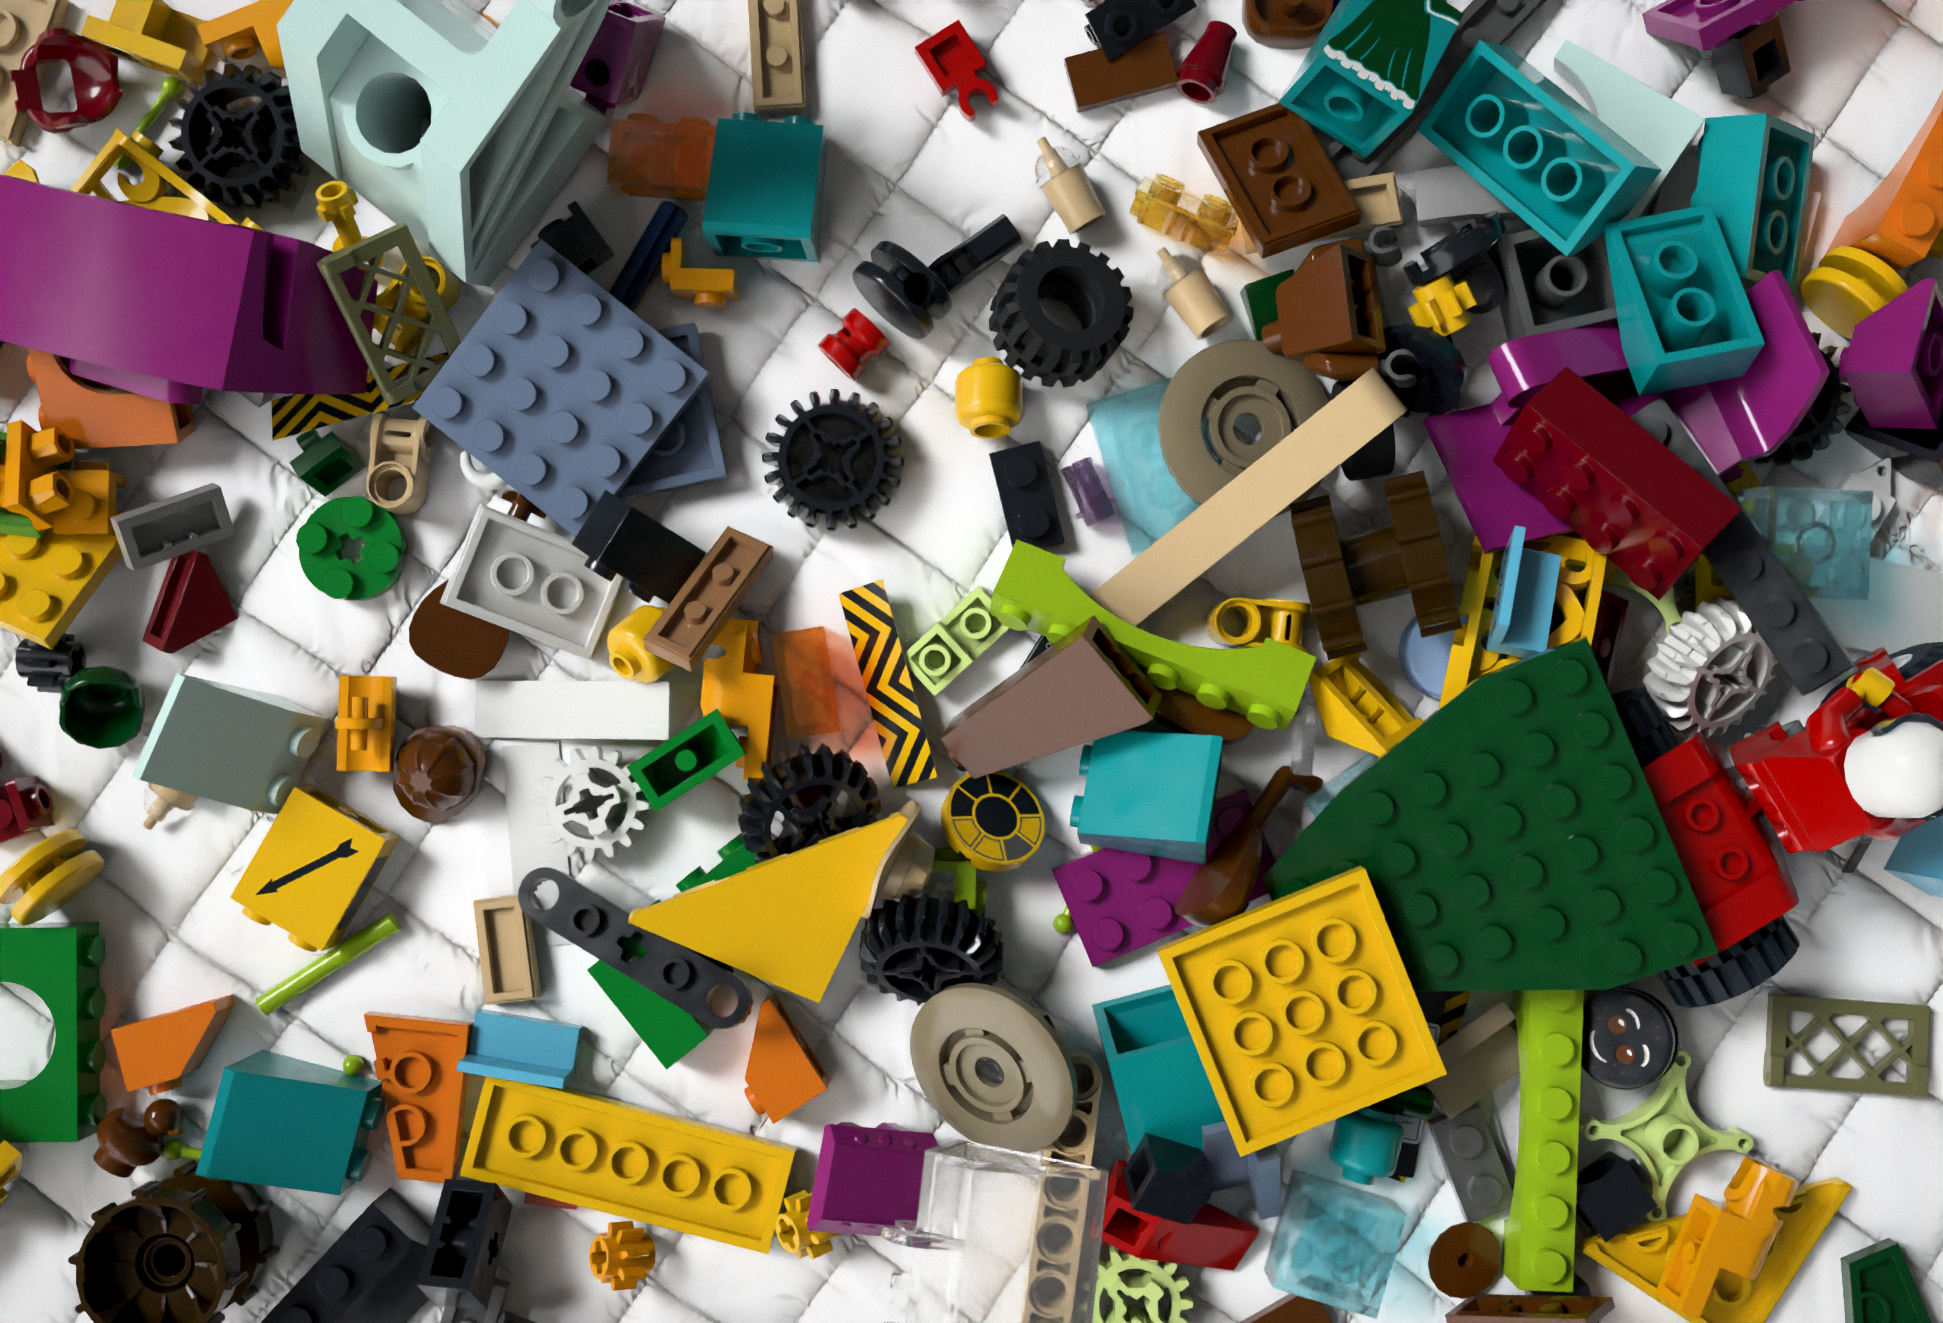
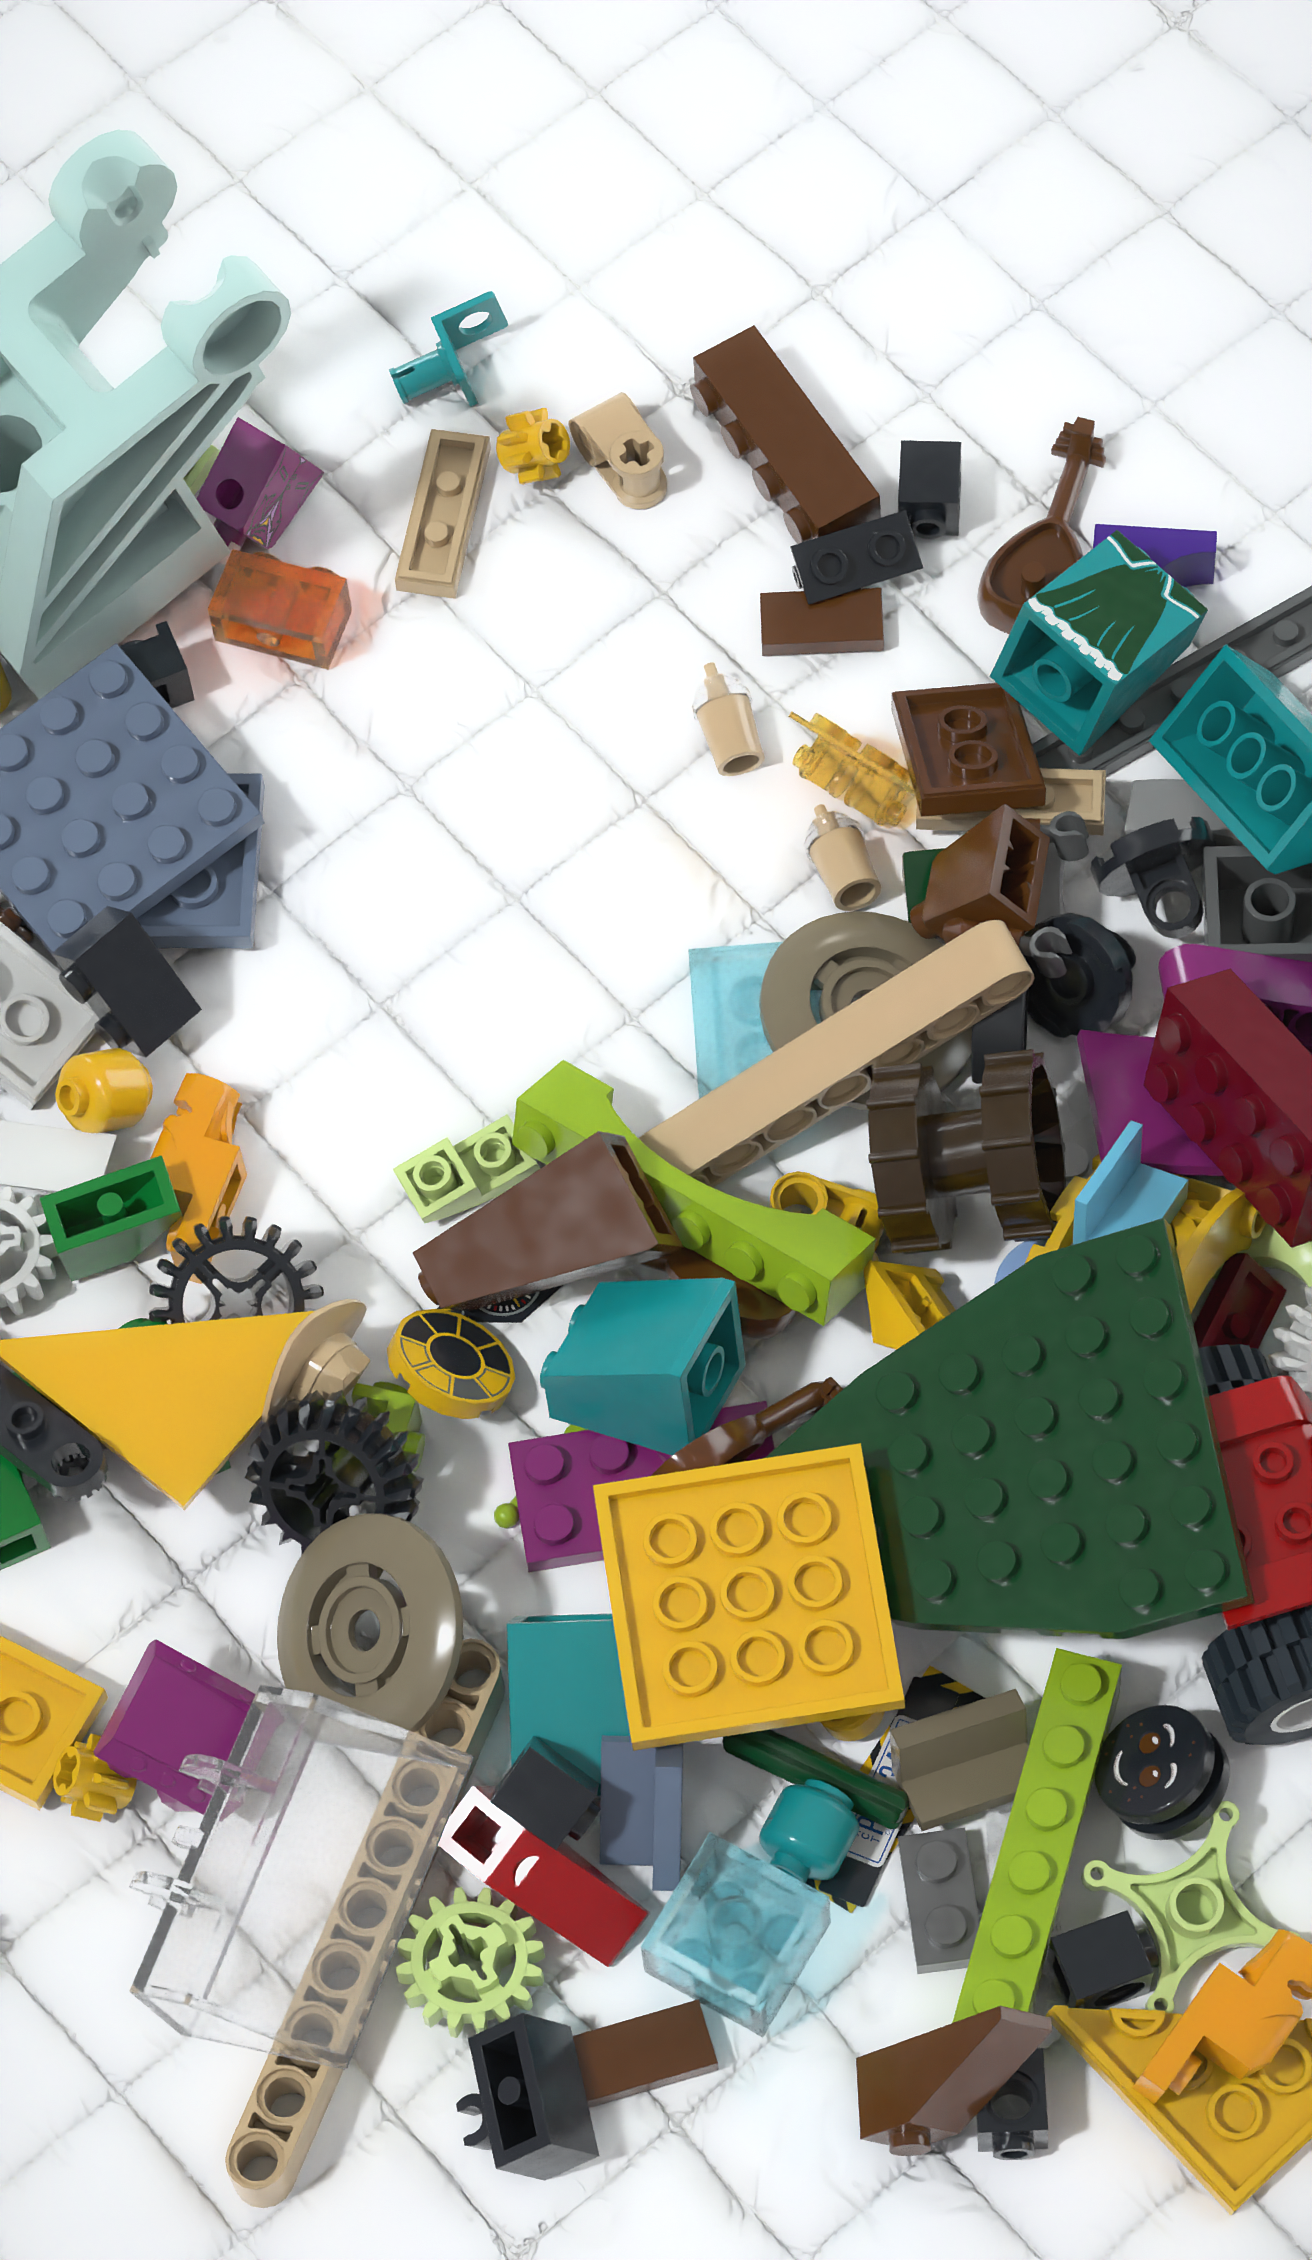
camera: 20 degrees right, 25 degrees down
dark blue axle [609,201,688,311] -> none
medium nougat tile [643,526,774,672] -> none
light orange bracket [661,237,740,309] -> none
teal slope [702,112,827,263] -> none
orange slope [744,992,831,1124] -> none
black gear [762,389,904,532] -> none
clear orange brick [771,626,845,740] -> none
red wheel [817,308,891,382] -> none
sticker [838,579,938,789] -> none
black head [852,241,952,340] -> none
red plate [915,19,998,122] -> none
black bar [928,214,1023,295] -> none
yellow head [955,357,1024,439] -> none
black tyre [989,239,1134,388] -> none
black plate [989,441,1065,549] -> none
clear purple pin [1060,456,1116,527] -> none
dark red cone [1176,20,1237,104] -> none
clear tile [1290,692,1317,776] -> none
yellow gear [1407,272,1478,336] -> none
reddish brown piece [1428,1222,1502,1299] -> none

